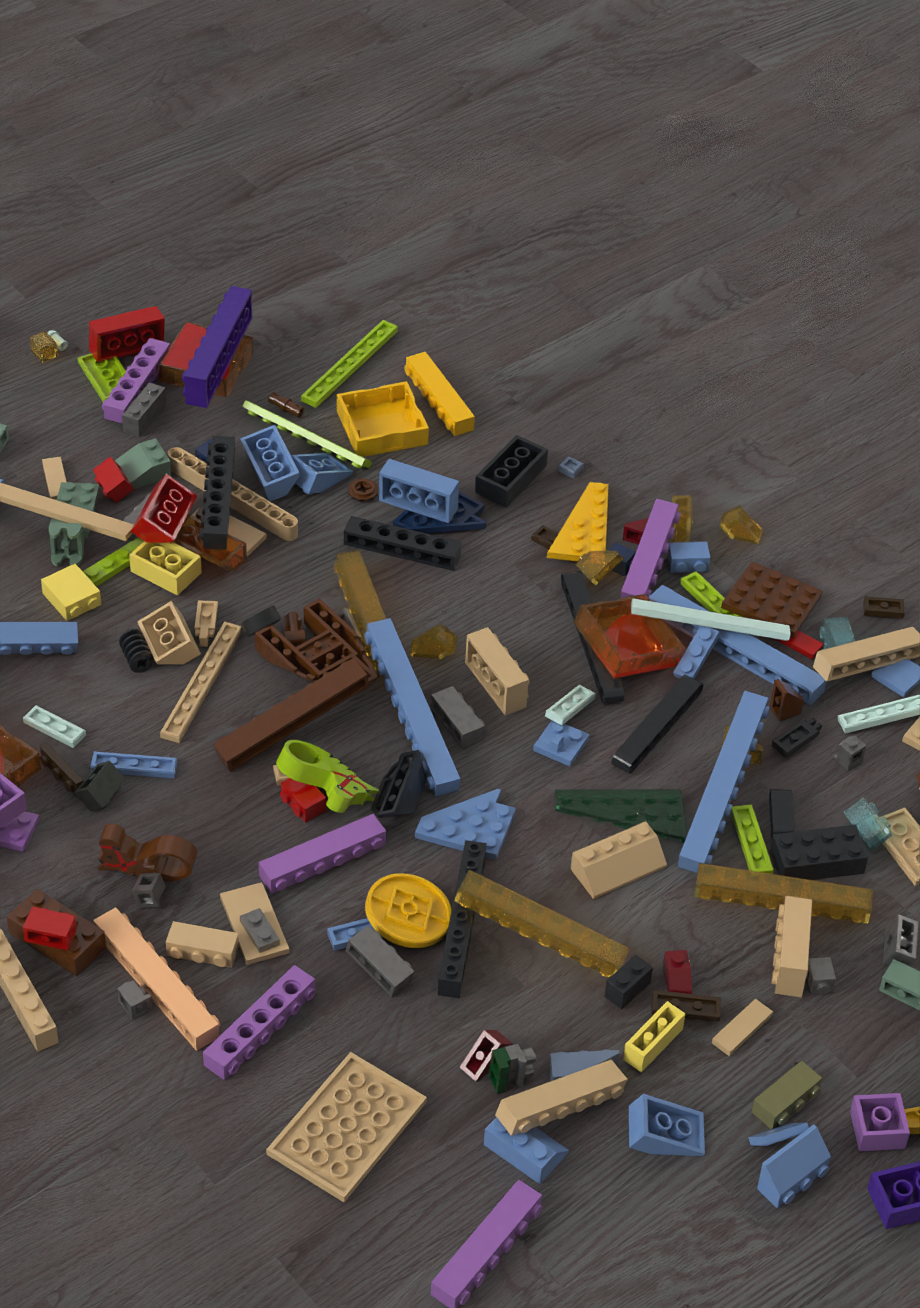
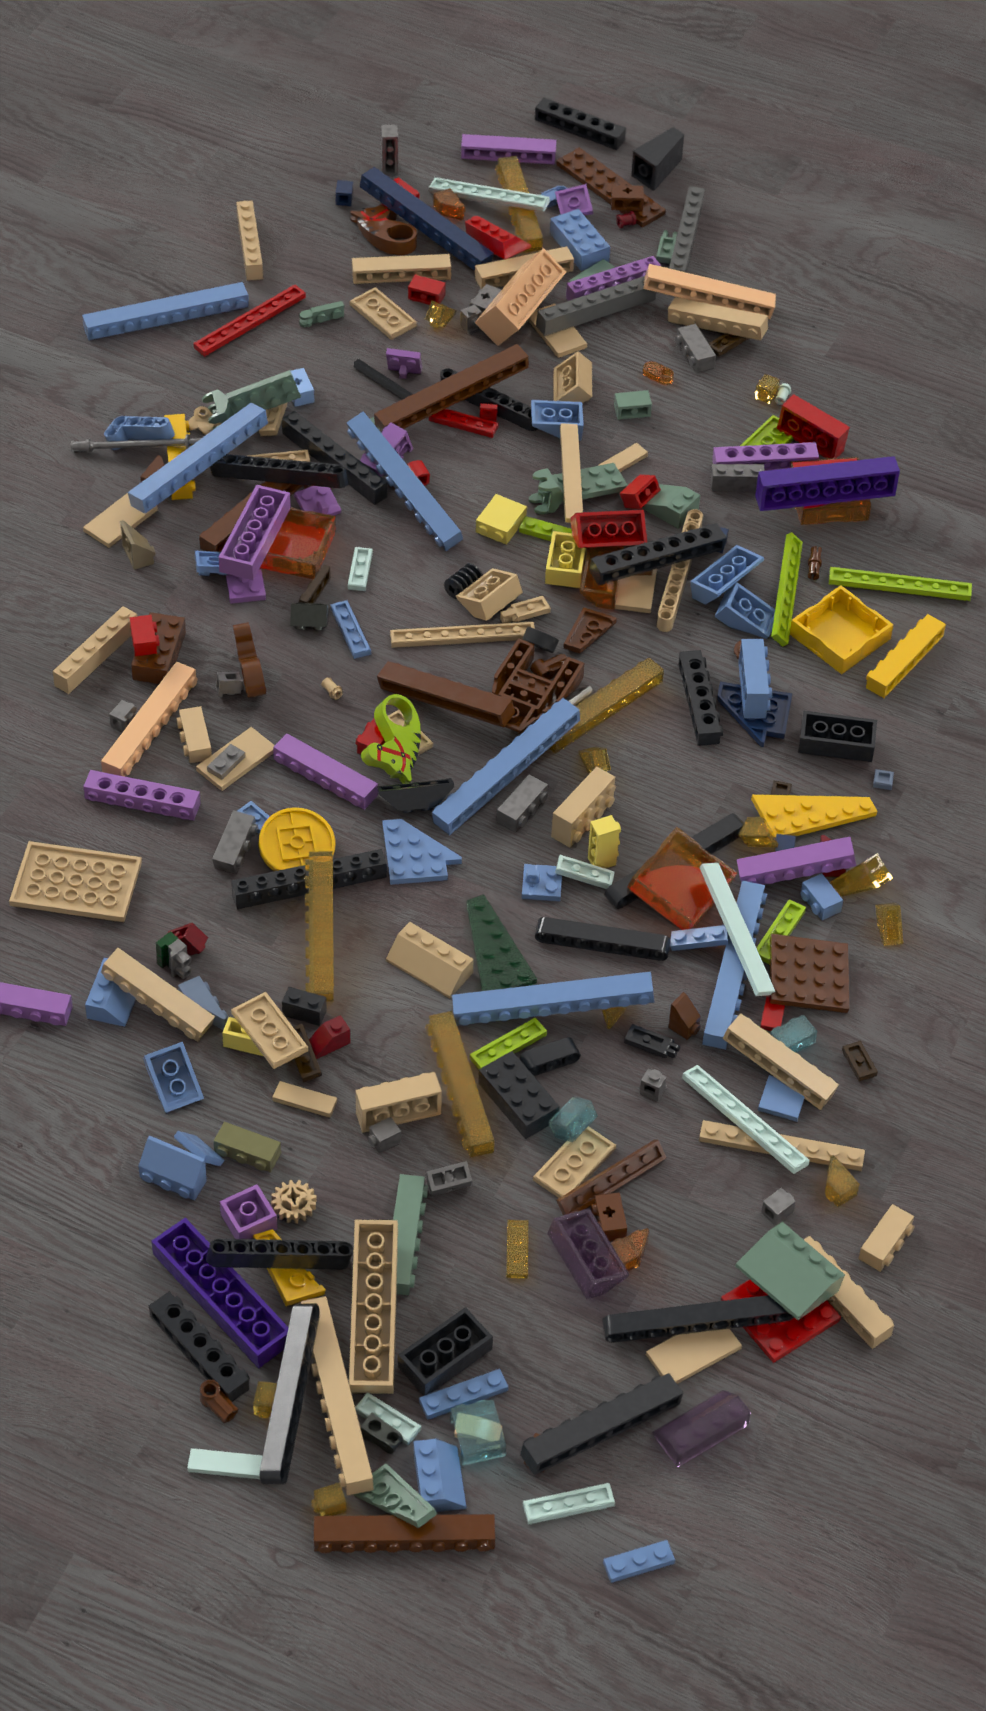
camera: 65 degrees right, 5 degrees up
none -> tan tile [231,992,308,1069]
none -> tan gear [271,1180,316,1223]
none -> tan pin [321,677,343,699]
none -> reddish brown wing [563,607,617,654]
none -> light yellow brick [588,815,621,869]

